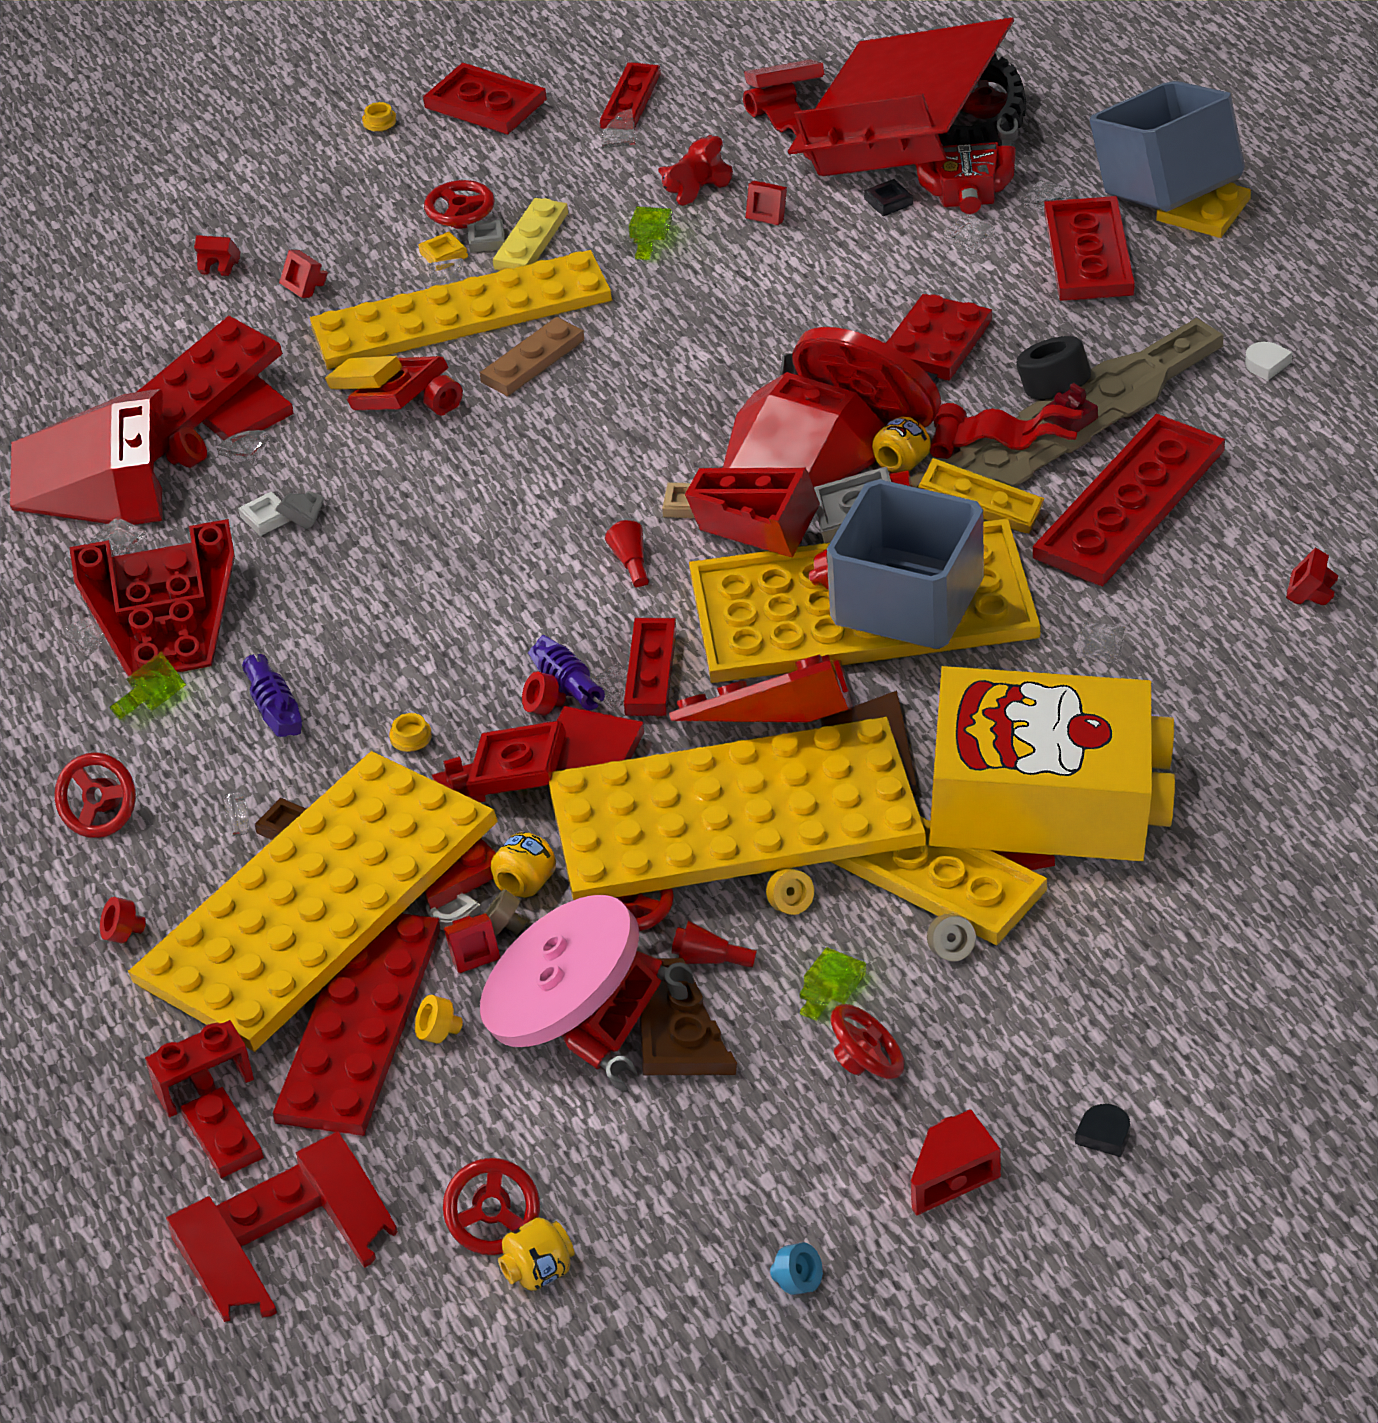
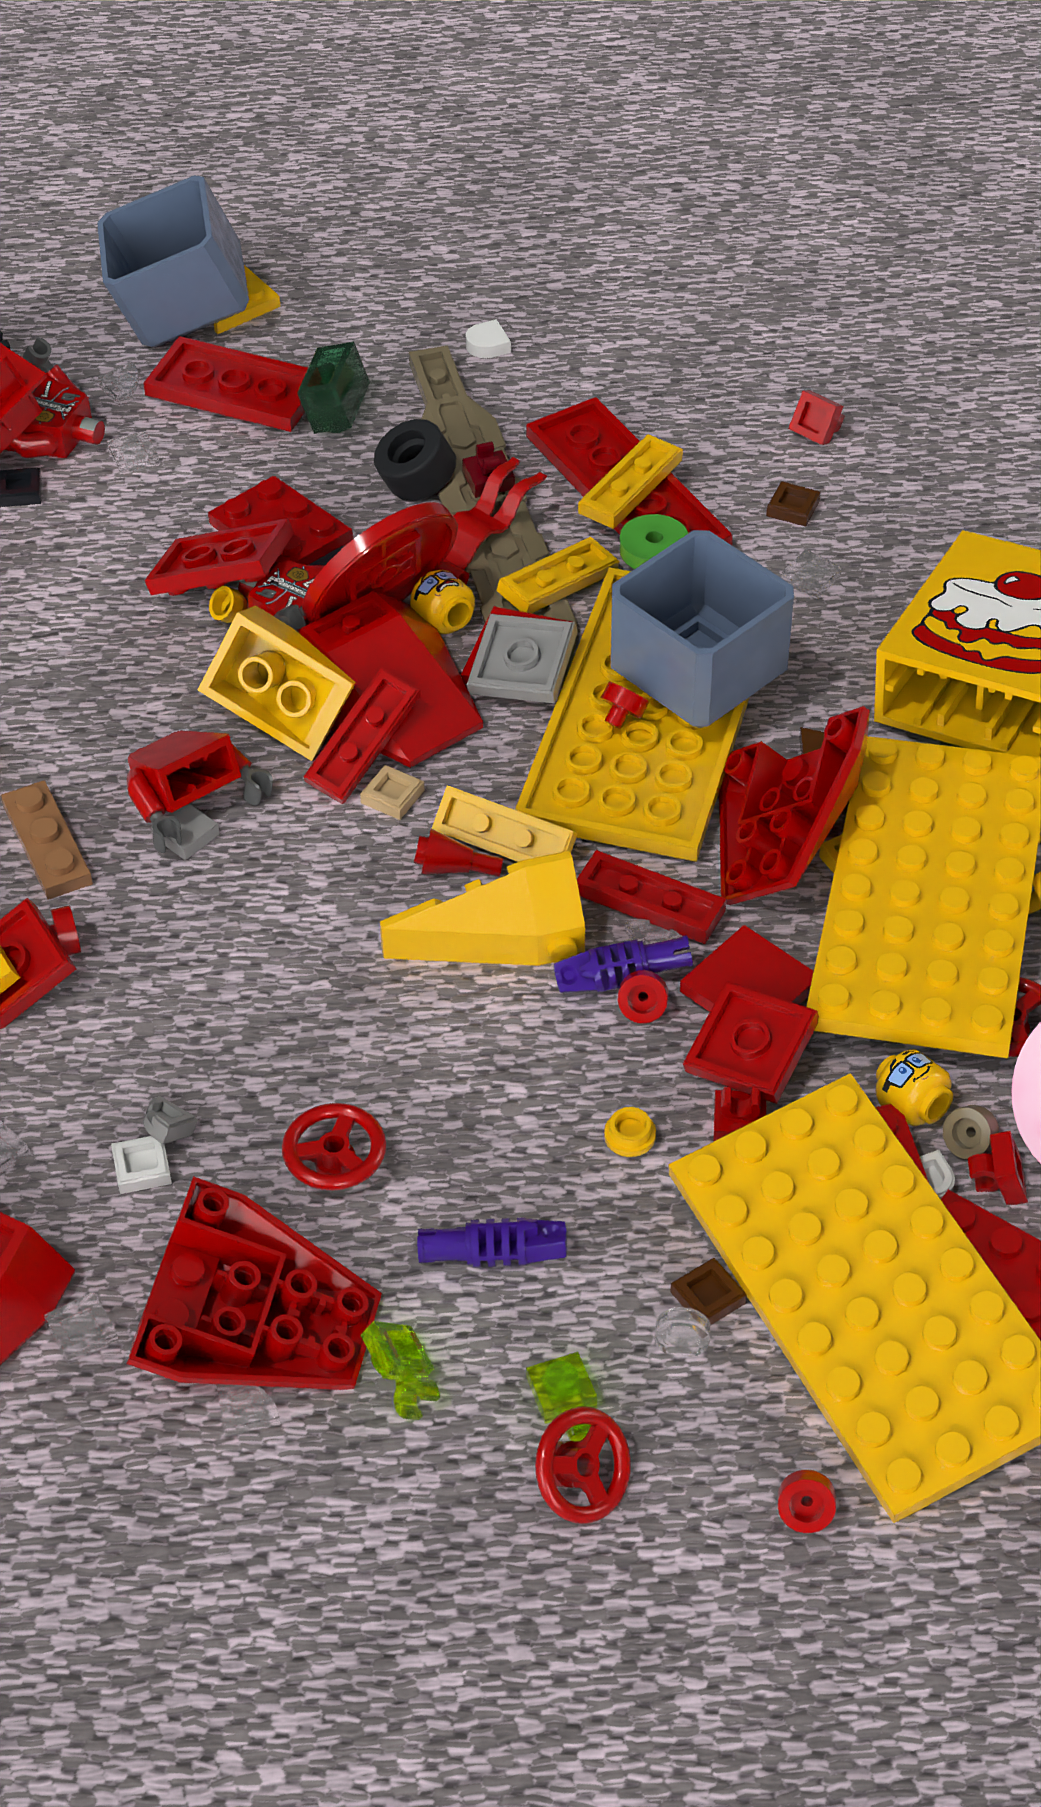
camera: 70 degrees left, 5 degrees up
red wedge [685,467,820,558] -> none
none -> red torso [126,730,273,853]
none -> red plate [144,518,294,596]
none -> light grey tile [152,804,220,861]
none -> yellow slope [198,606,356,761]
none -> red piece [282,1103,386,1190]
none -> clear green brick [297,341,370,434]
none -> red tile [303,667,420,804]
none -> yellow wedge [380,851,585,966]
none -> yellow tile [432,785,578,862]
none -> clear neon green plate [526,1352,597,1441]
none -> yellow tile [578,434,683,529]
none -> bright green piece [619,514,688,569]
none -> reddish brown tile [766,481,821,527]

